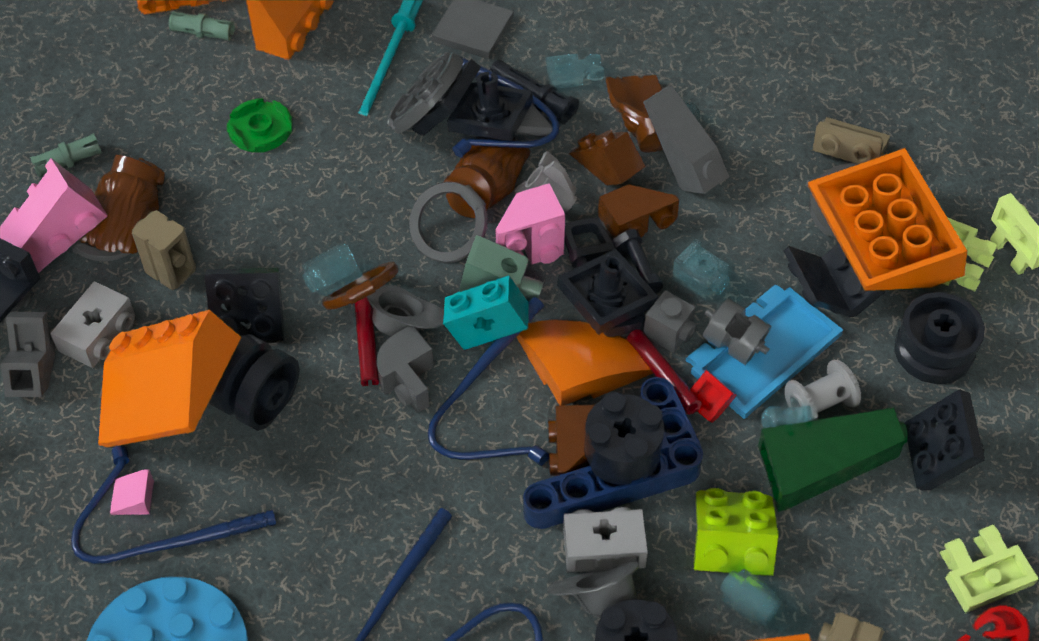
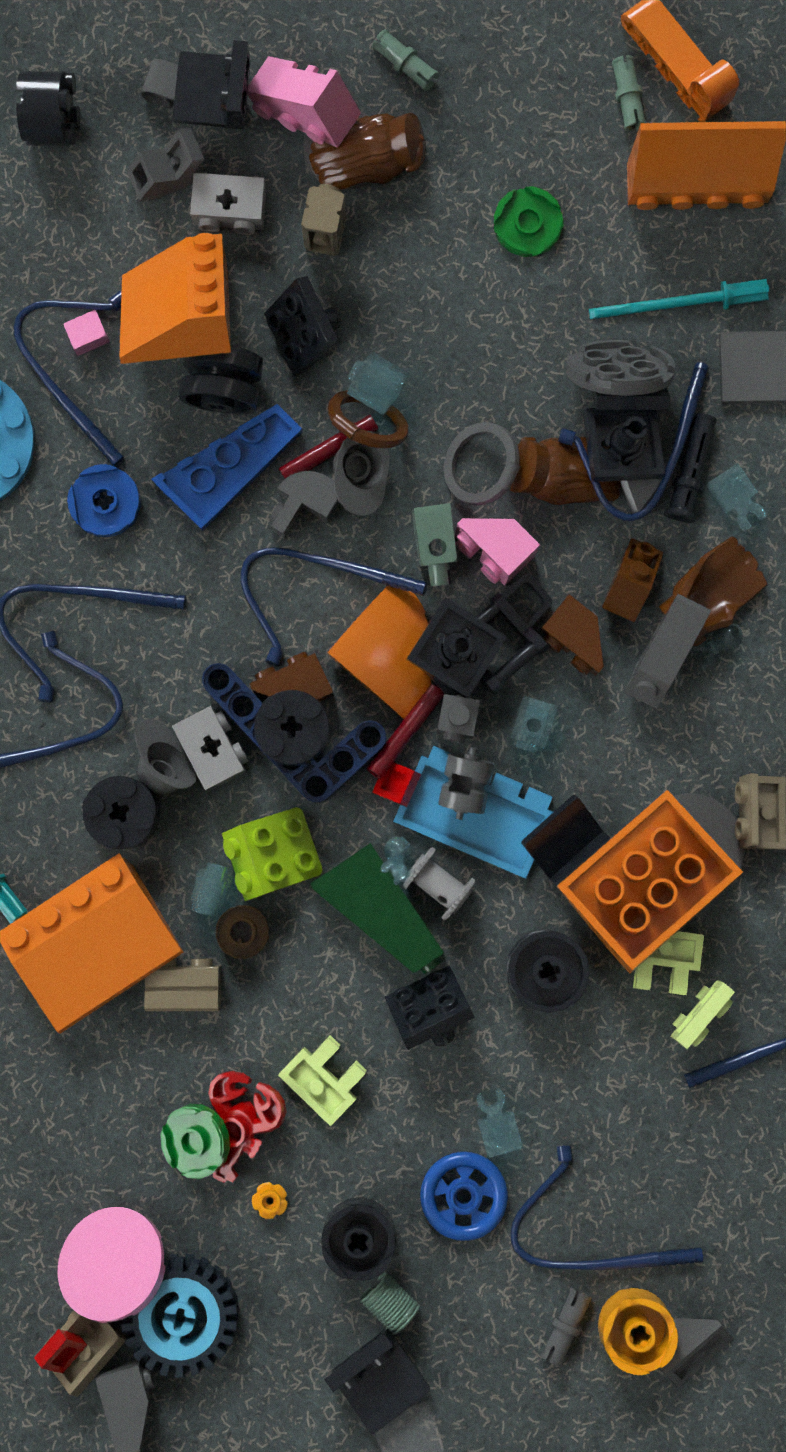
camera: 65 degrees right, 30 degrees up
teal brick [443,275,529,350] -> none
light grey brick [514,151,577,213] -> none
none -> blue plate [67,464,141,537]
none -> blue wing [151,404,303,531]
none -> dark brown plate [215,905,270,959]

